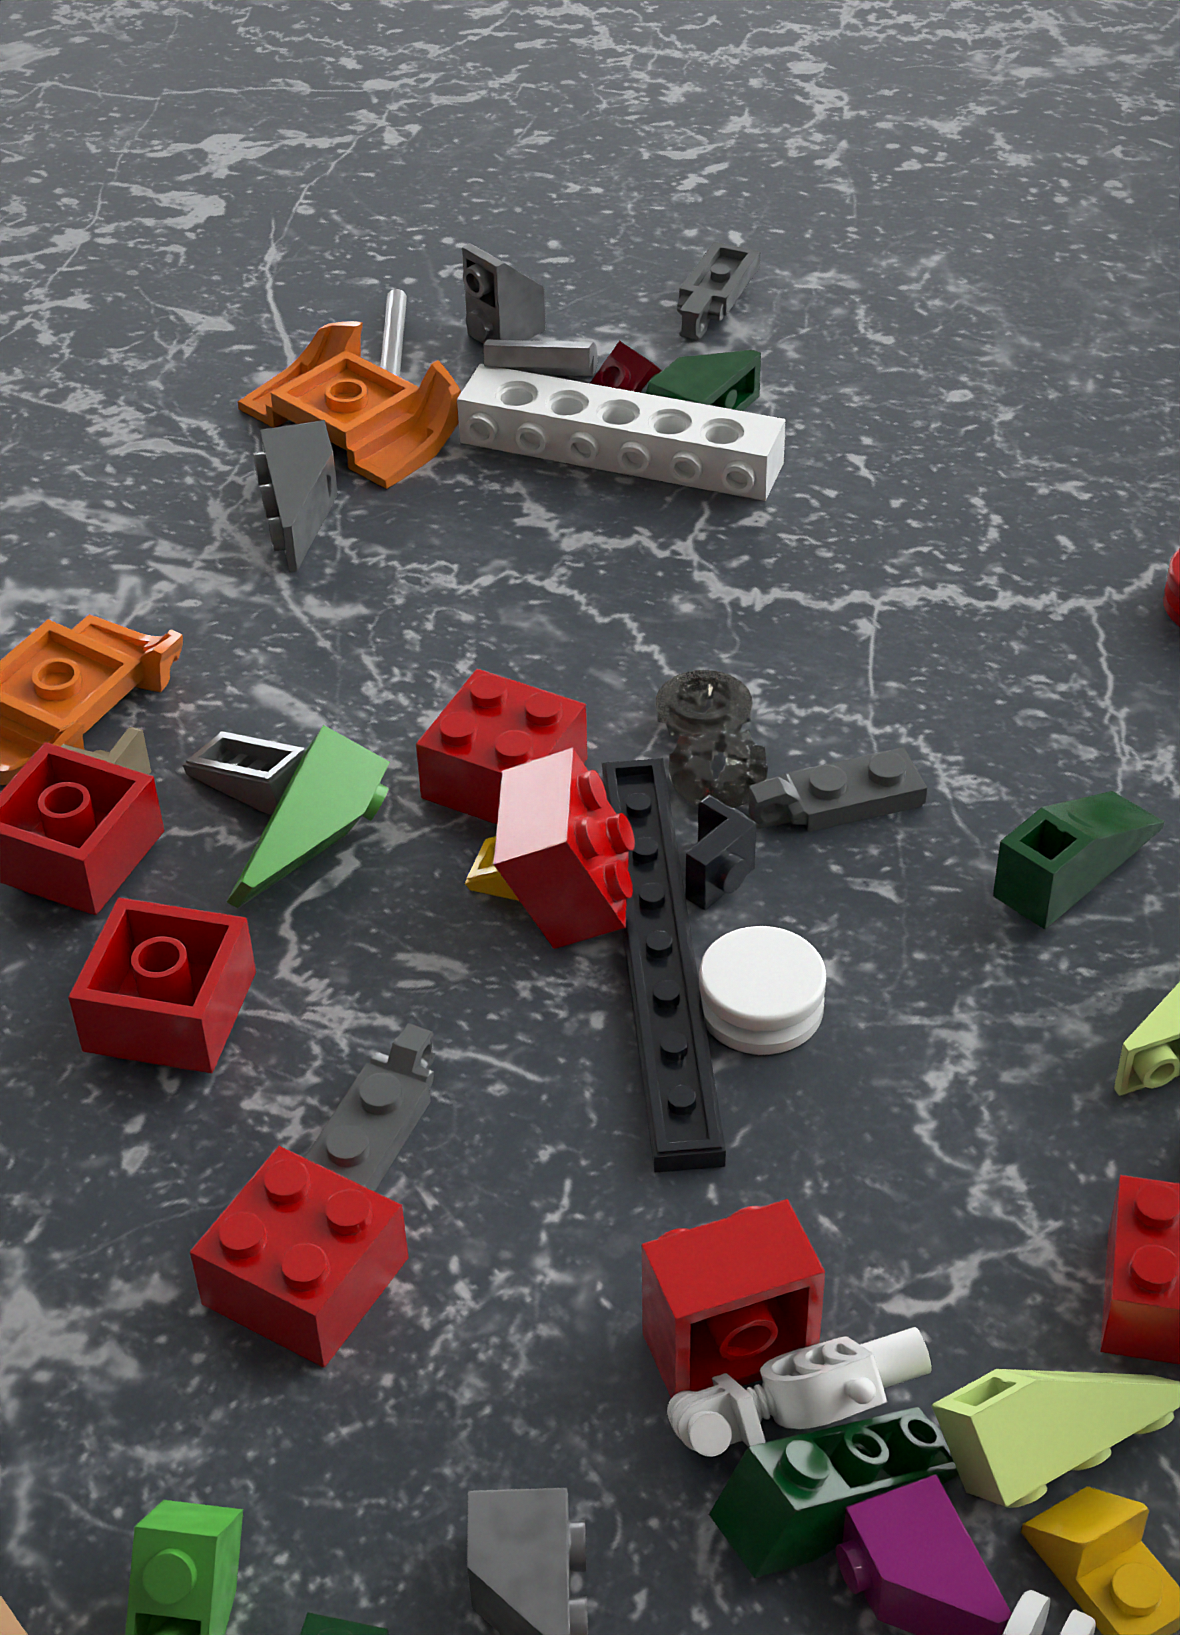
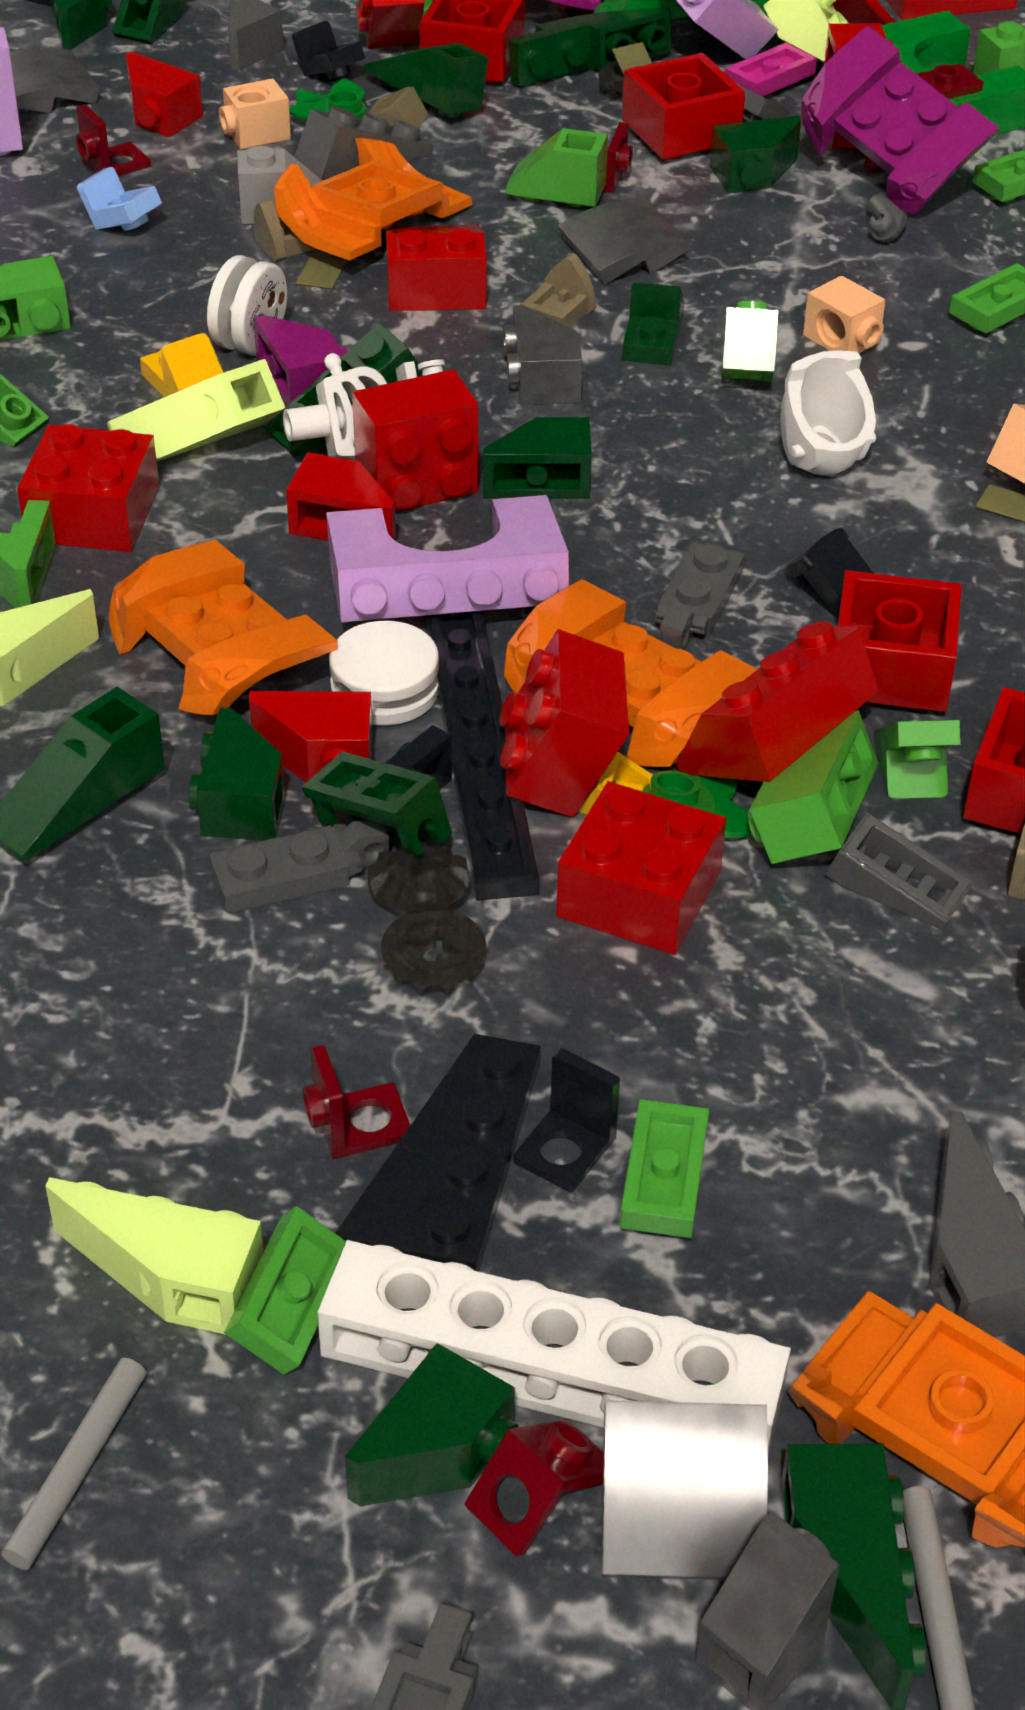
camera: 175 degrees right, 0 degrees up
red brick [190,1146,409,1368] -> none
none -> light grey bar [1,1358,146,1570]
none -> yellowish green slope [45,1177,264,1335]
none -> orange piece [108,539,338,715]
none -> dark green slope [189,708,285,841]
none -> bright green plate [224,1206,346,1375]
none -> red slope [249,691,373,783]
none -> red slope [286,452,396,541]
none -> dark green hinge [302,752,452,856]
none -> dark red bracket [302,1045,410,1160]
none -> lavender arch [326,495,569,622]
none -> black wing [335,1034,541,1272]
none -> dark green slope [483,417,592,499]
none -> orange piece [504,579,757,767]
none -> black bracket [513,1048,620,1193]
none -> bright green plate [620,1099,709,1238]
none -> green plate [642,770,752,839]
none -> red slope [676,621,879,782]
none -> white helmet [780,350,876,476]
none -> dark green slope [780,1443,926,1710]
none -> black tile [787,527,874,618]
none -> bright green slope [874,720,961,799]

